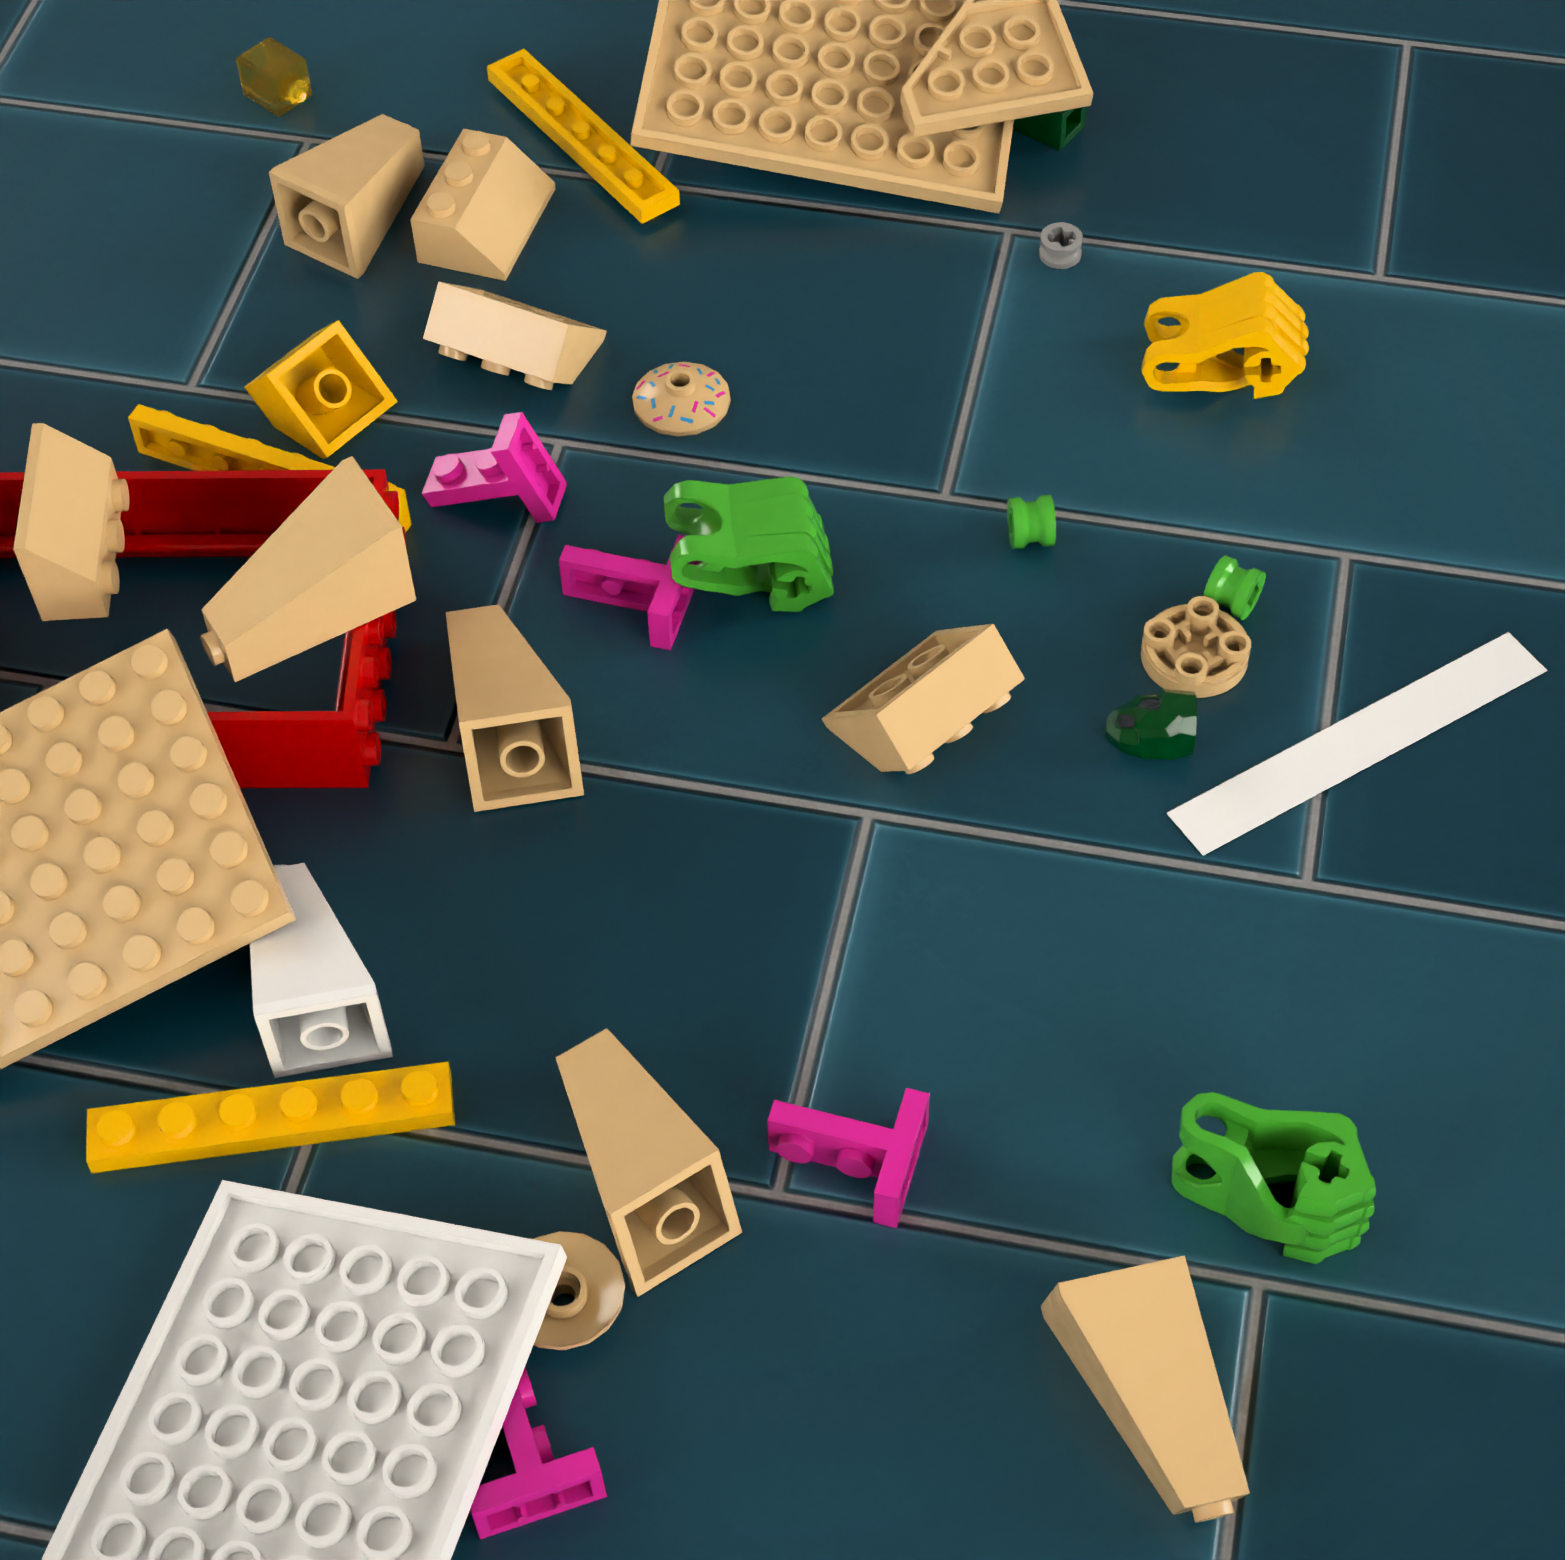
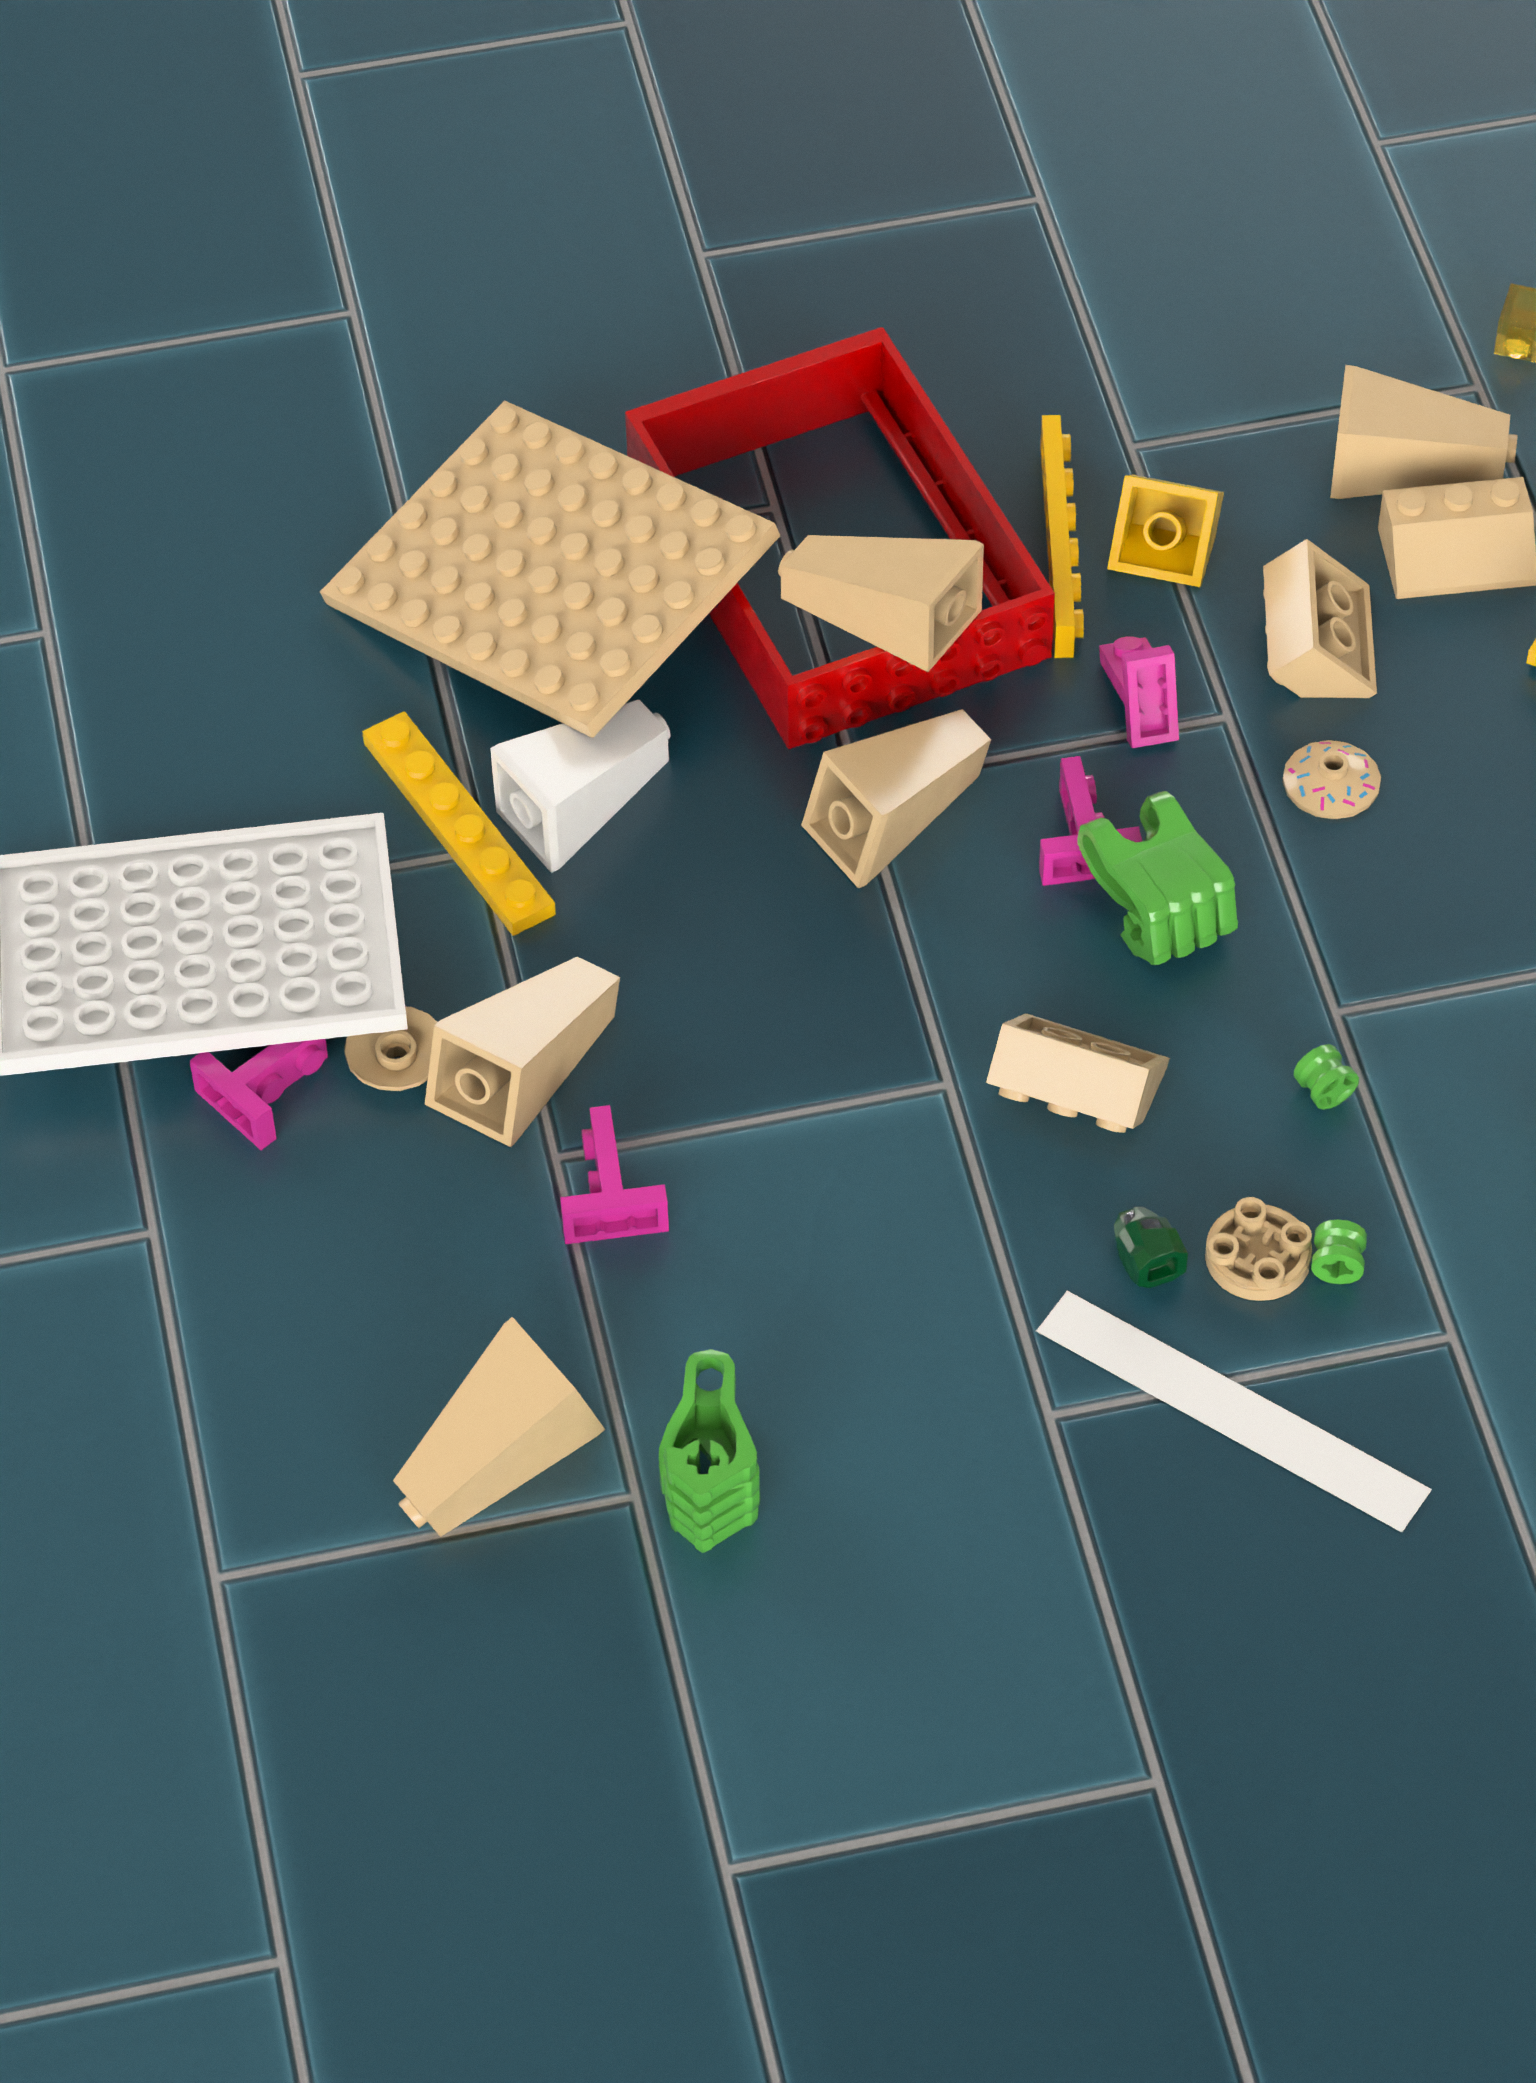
camera: 65 degrees right, 0 degrees up
tan slope [13,423,129,621] -> none

